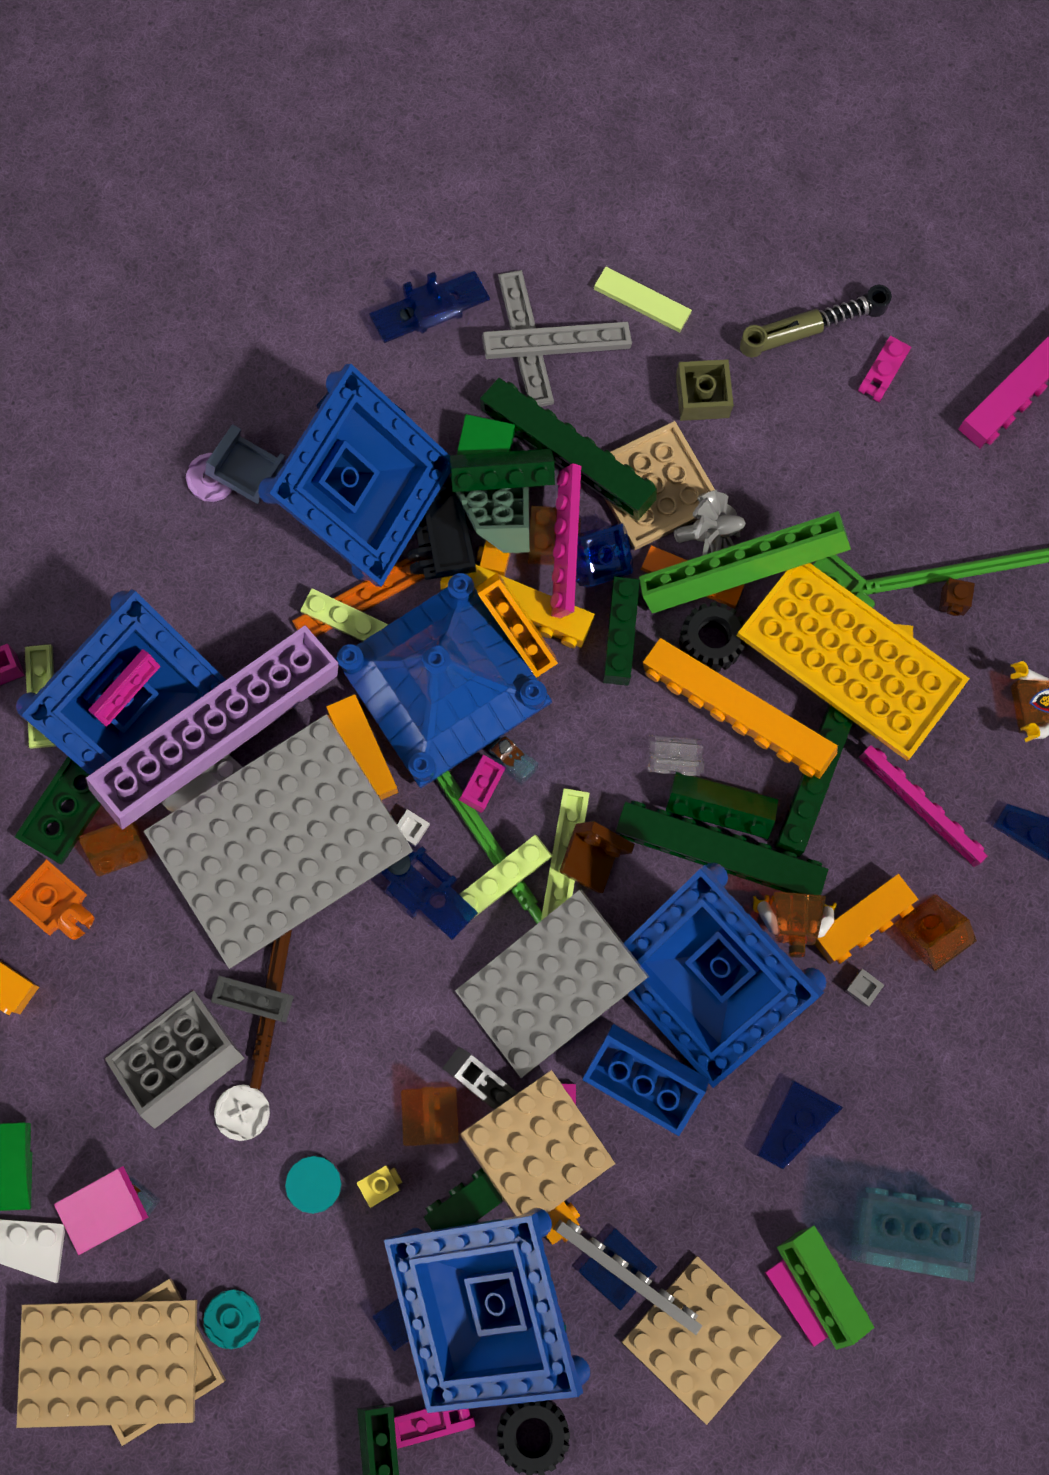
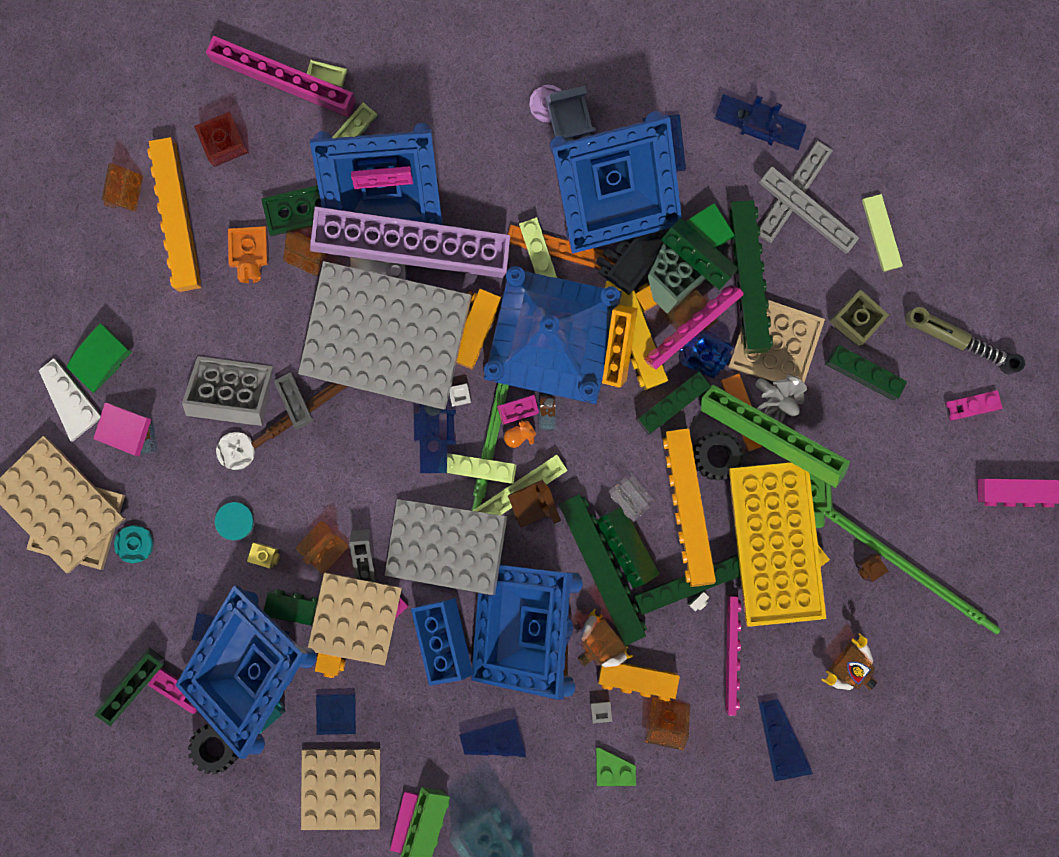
camera: 50 degrees right, 10 degrees up
light grey plate [553,1219,702,1335] -> none
none -> orange animal [504,420,536,448]
none -> bright green wing [596,747,636,786]
none -> white plate [688,591,709,611]
none -> dark green brick [825,345,908,400]

